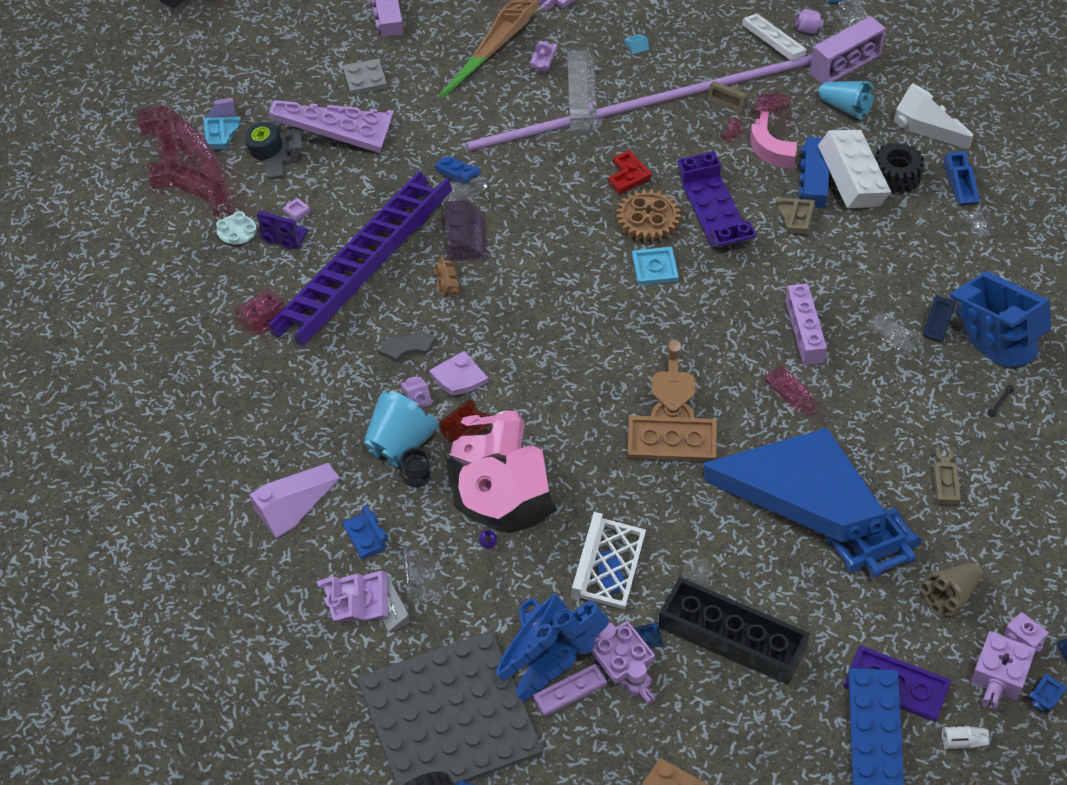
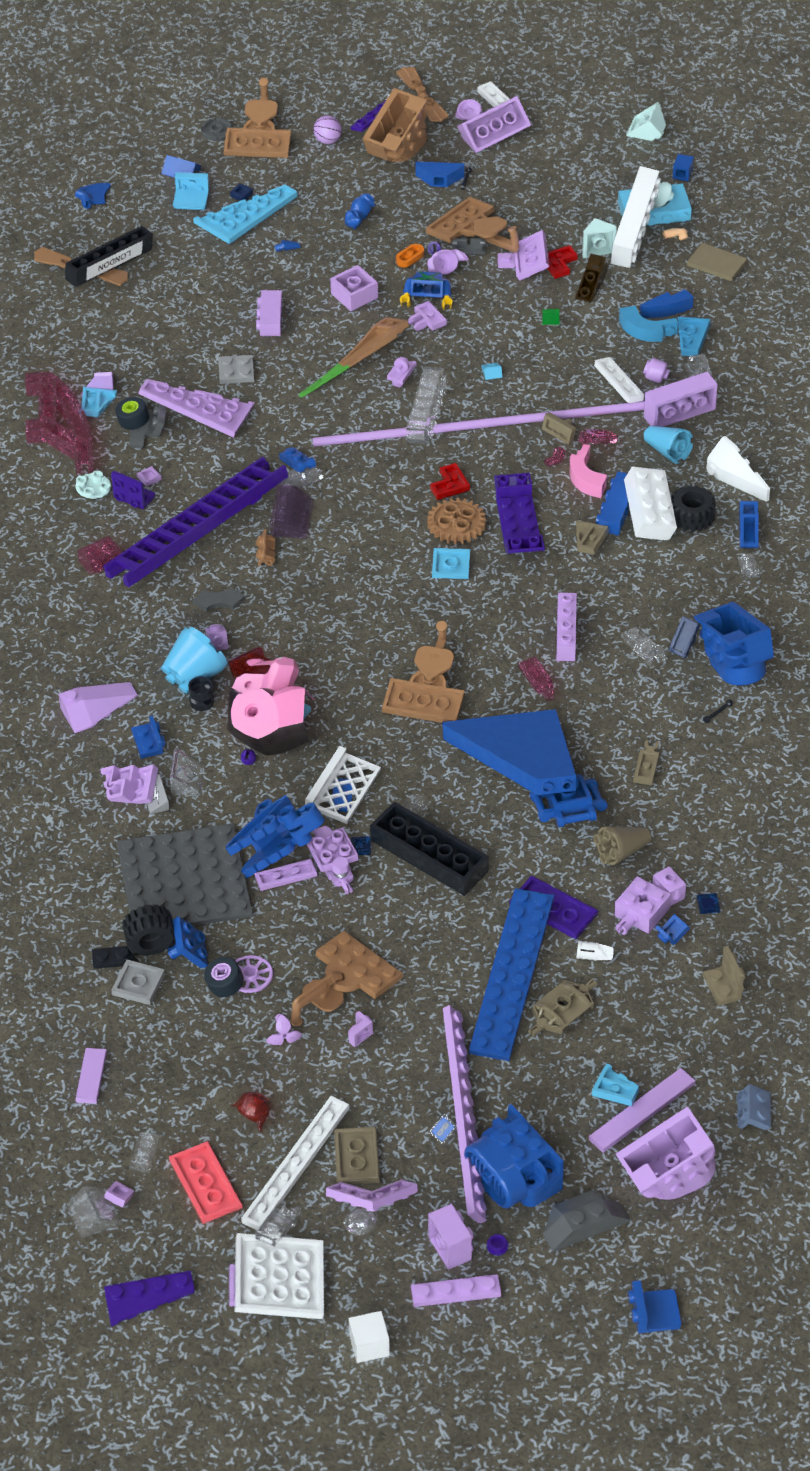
camera: 10 degrees right, 5 degrees down
lavender plate [429,351,488,396] -> none

